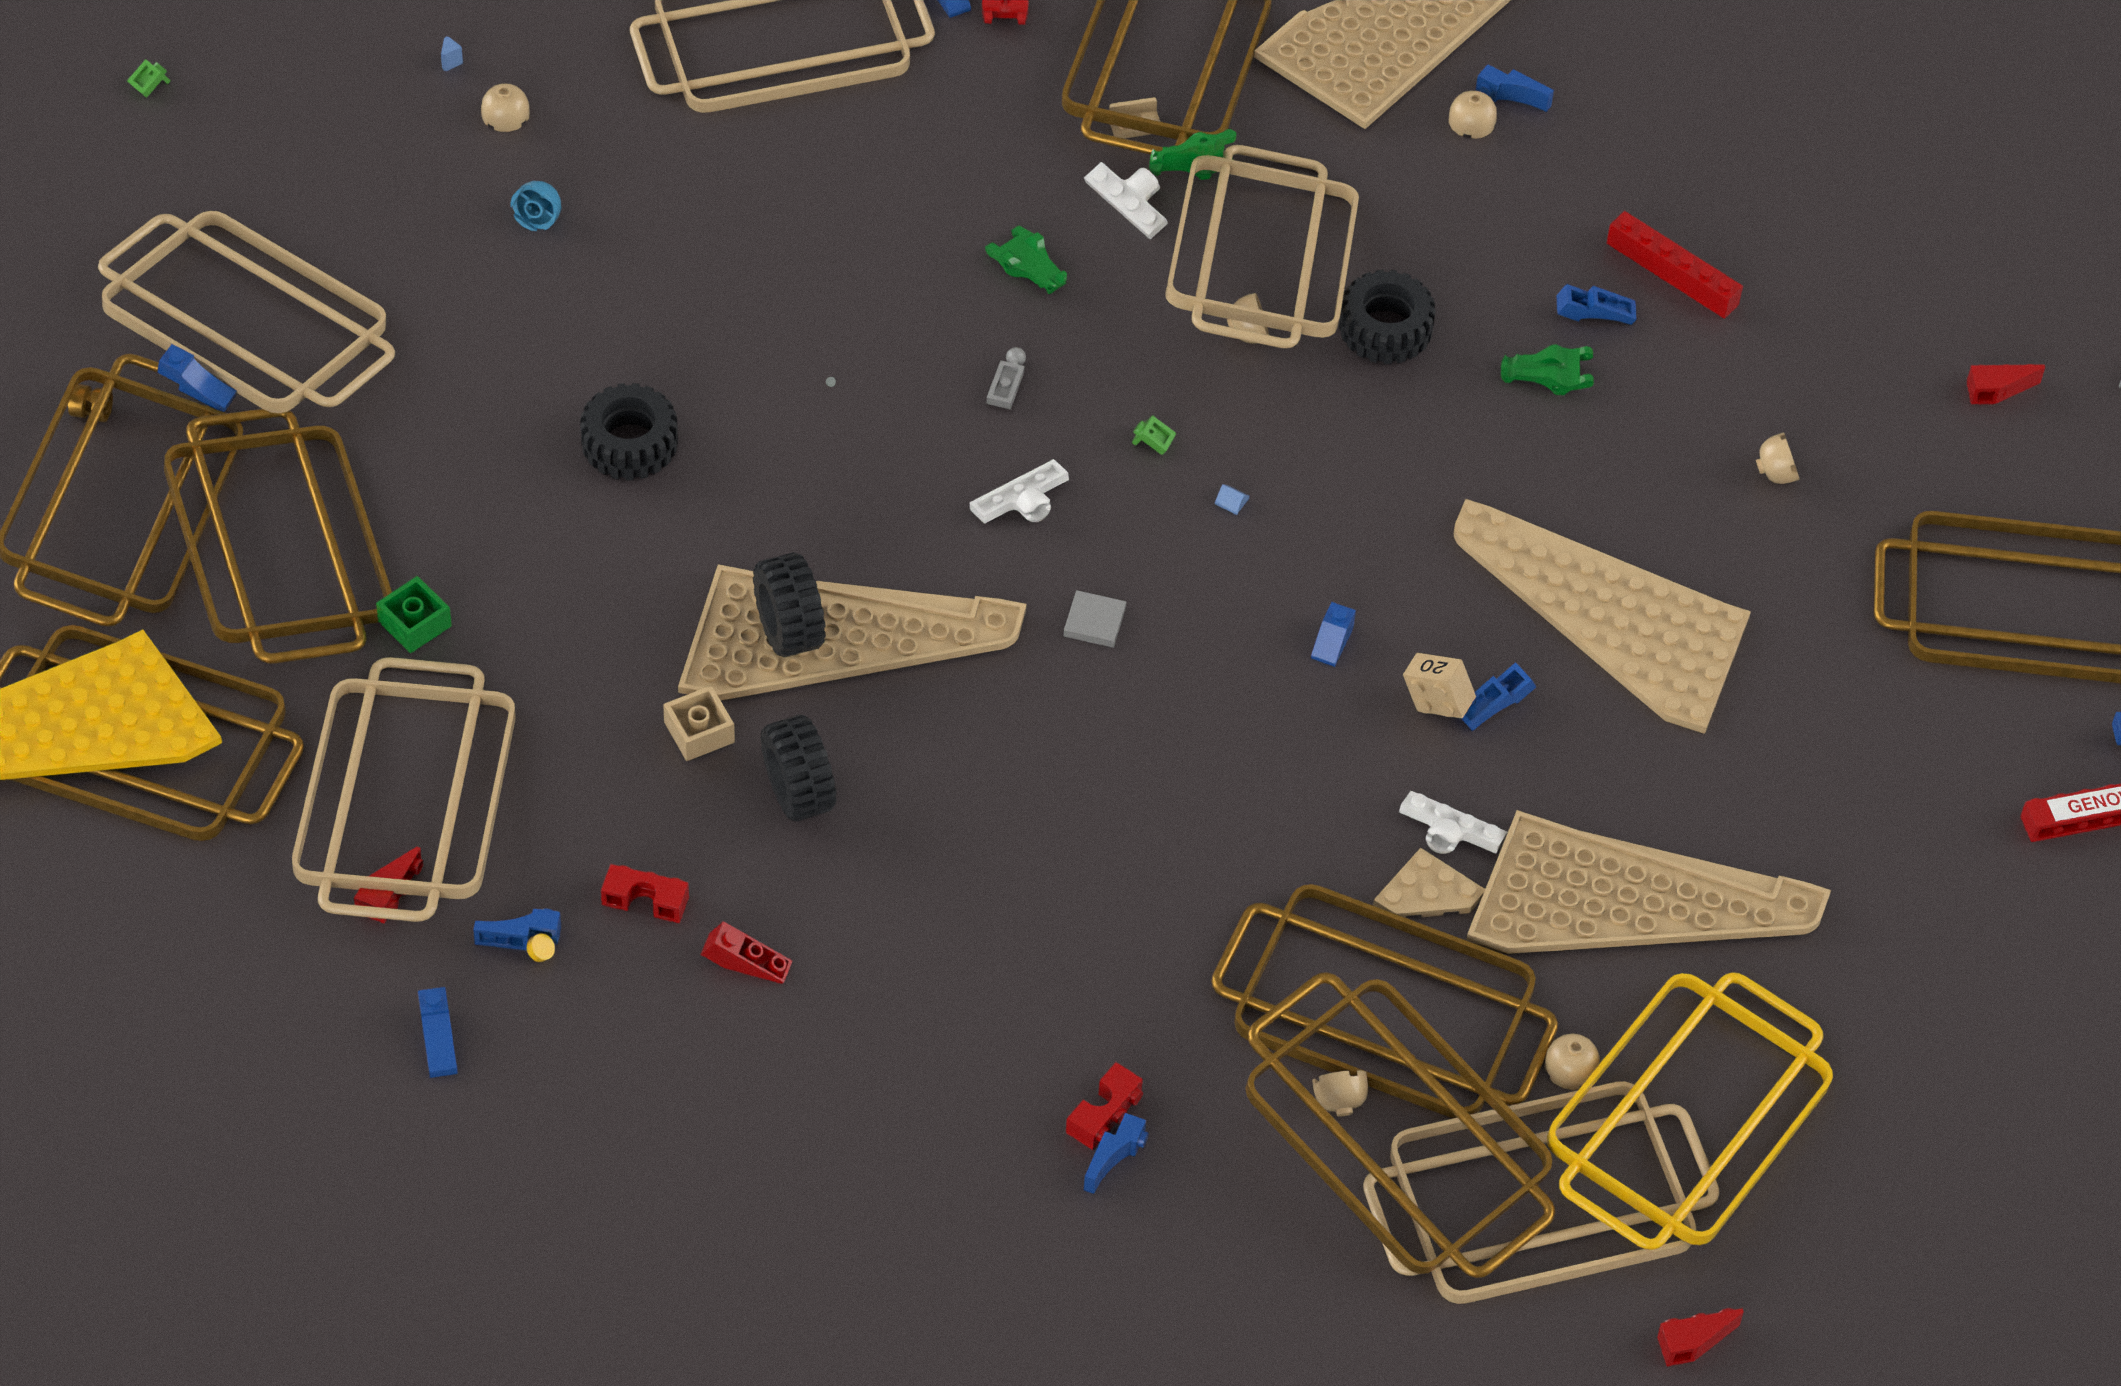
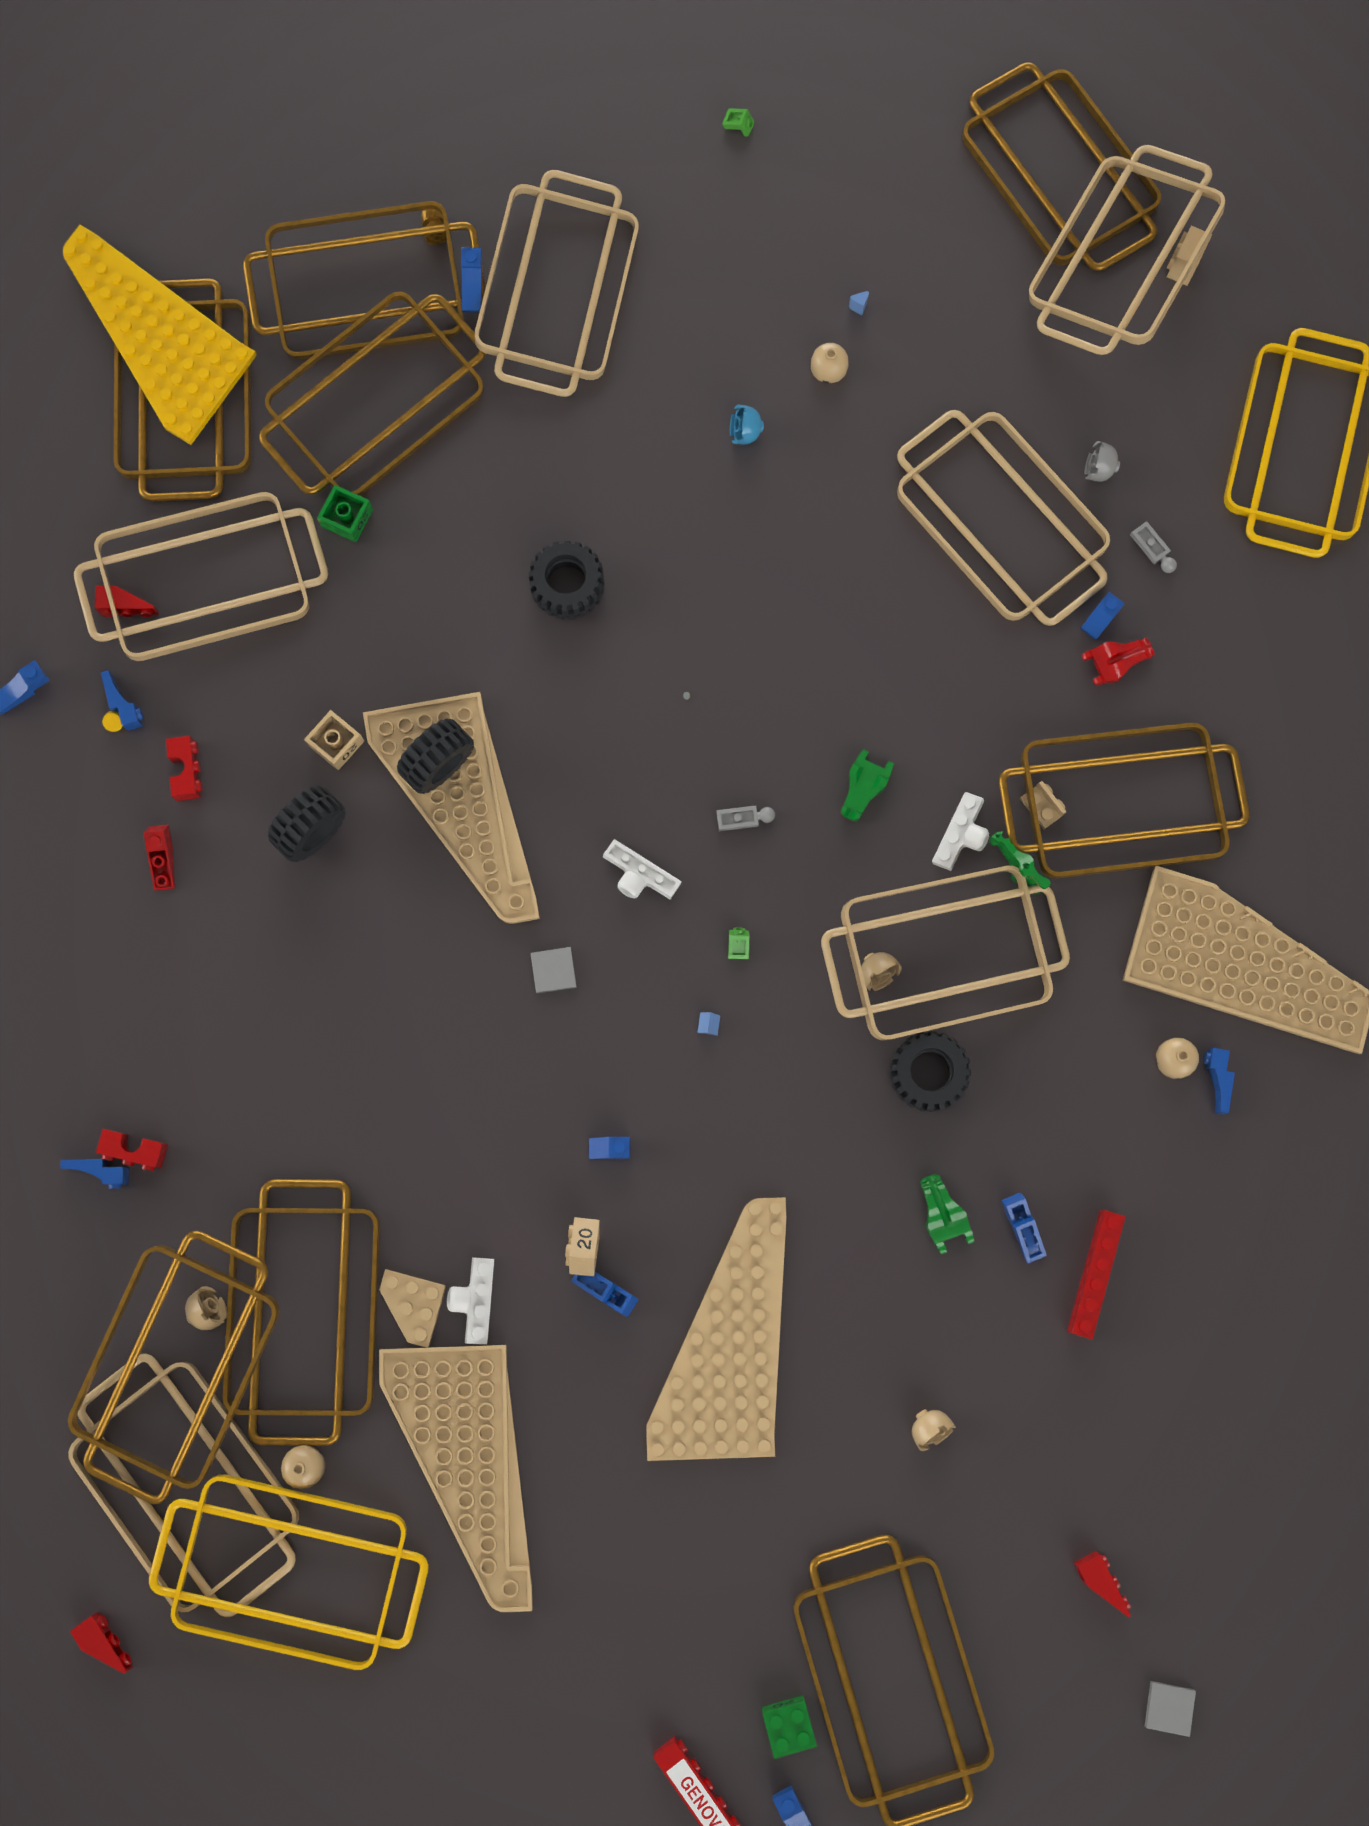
camera: 70 degrees right, 25 degrees up
none -> green brick [761,1695,817,1759]

